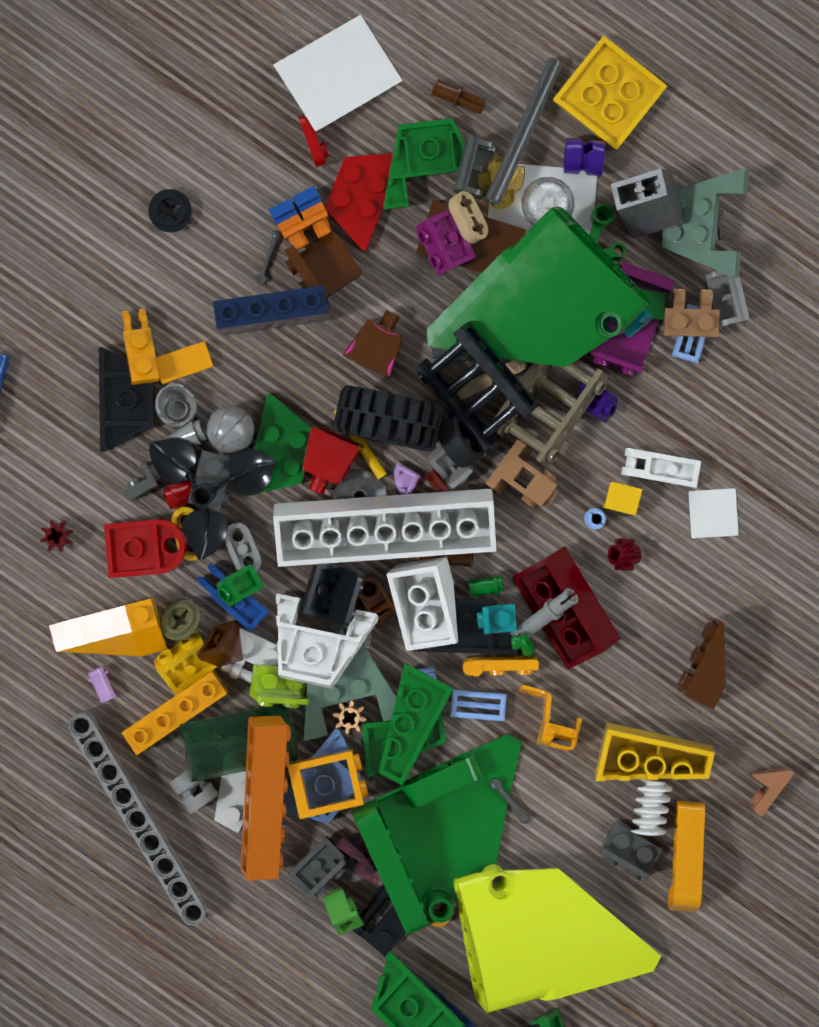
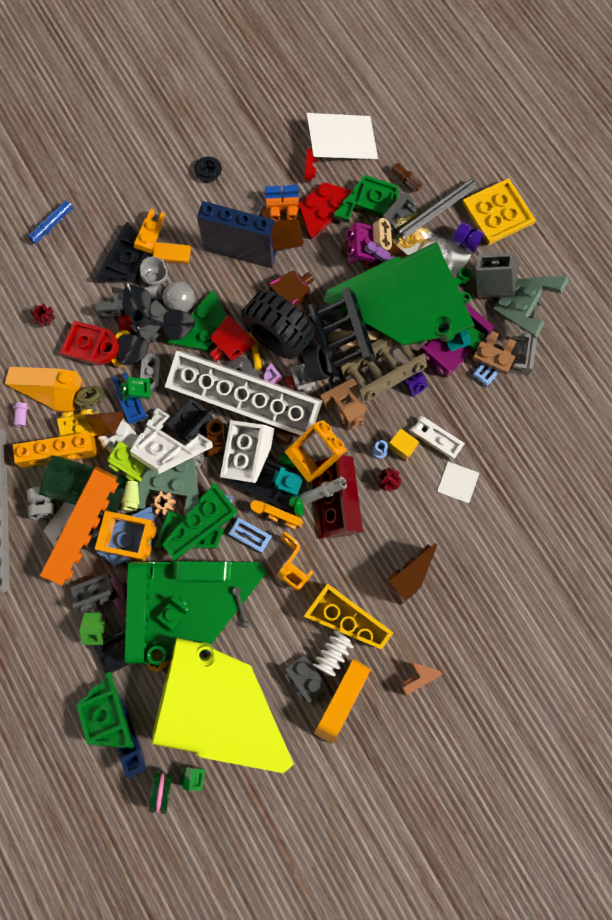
camera: 25 degrees right, 15 degrees down
none -> yellowish green cone [120,481,140,511]
none -> green bracket [156,596,189,632]
none -> light orange window [285,420,347,482]
none -> medium lavender axle [365,241,395,262]

